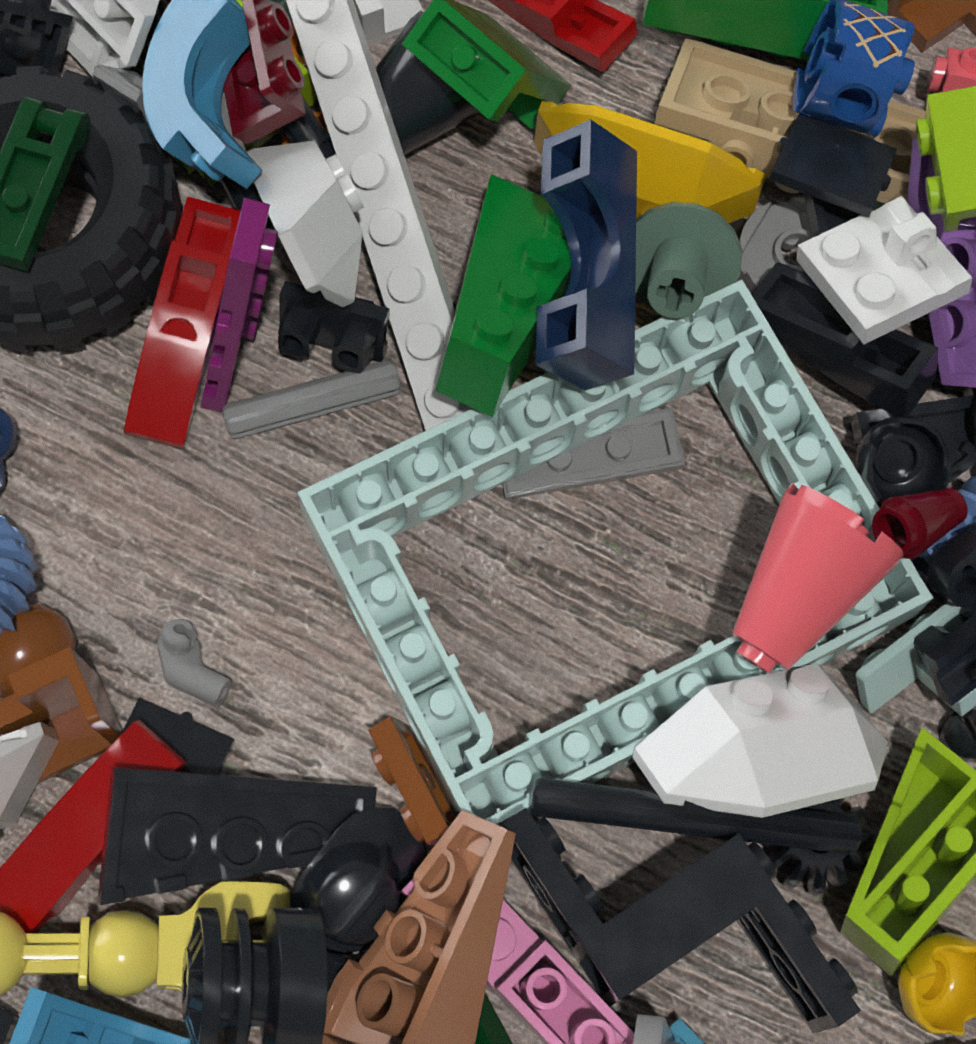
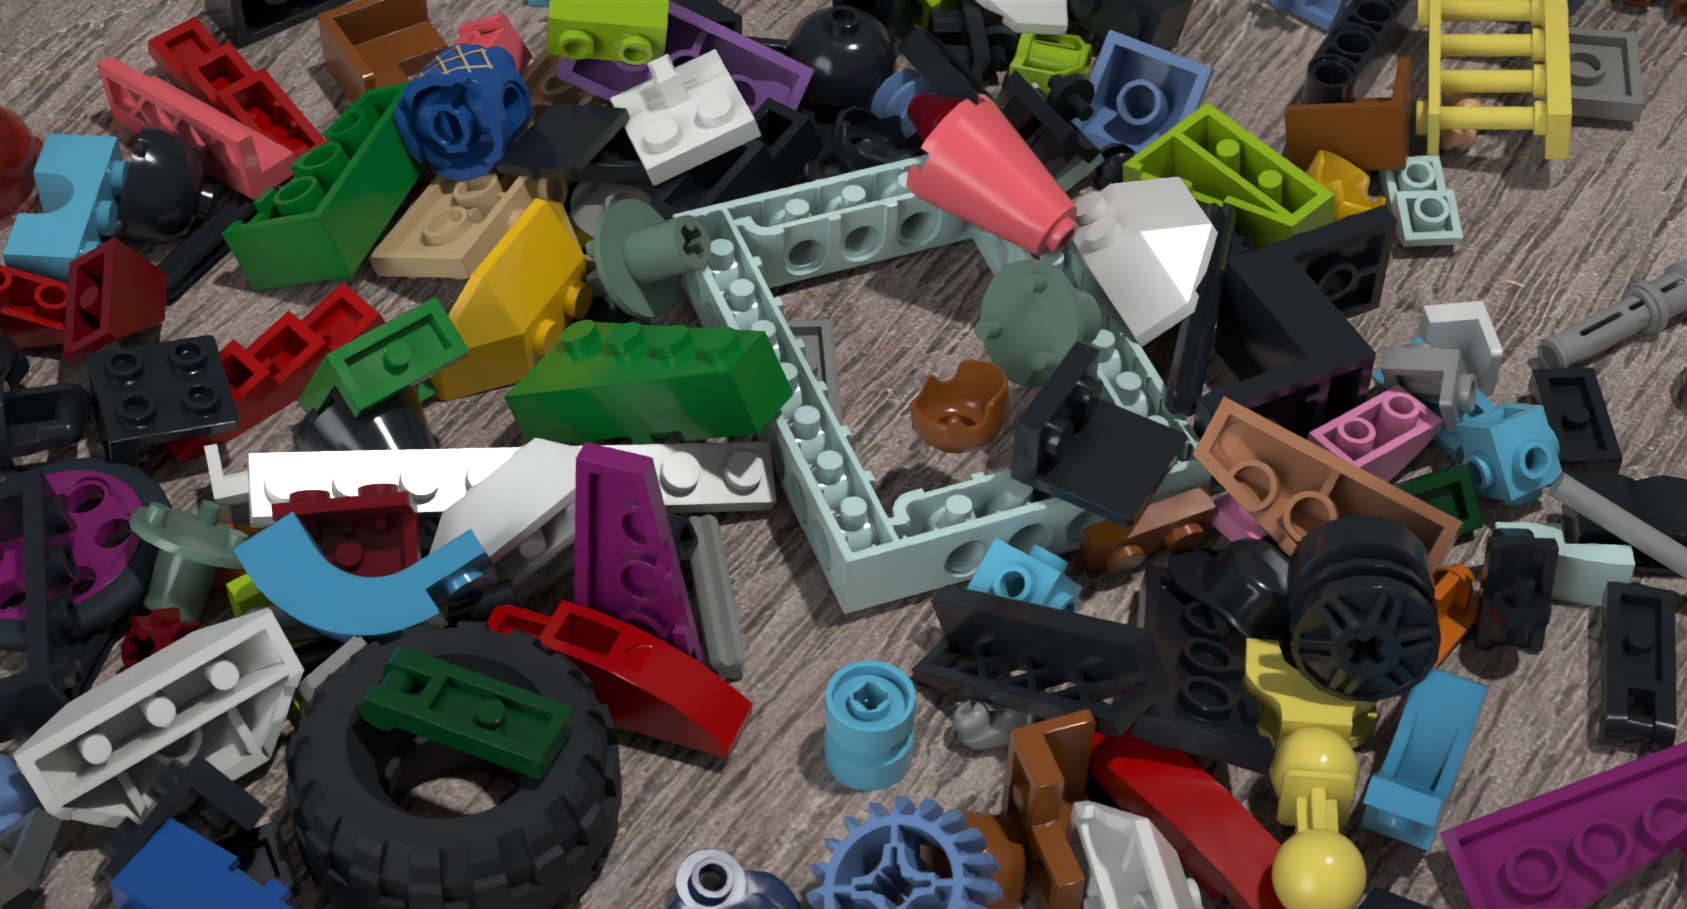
camera: 80 degrees left, 25 degrees down
dark blue arch [535,119,637,390] -> none
none -> medium azure wheel [824,660,916,792]
none -> dark orange hair [910,359,1010,454]
none -> black fence [911,585,1171,737]
none -> medium azure brick [967,537,1083,613]
none -> sand green piece [975,259,1102,388]
none -> black bracket [1011,341,1187,527]

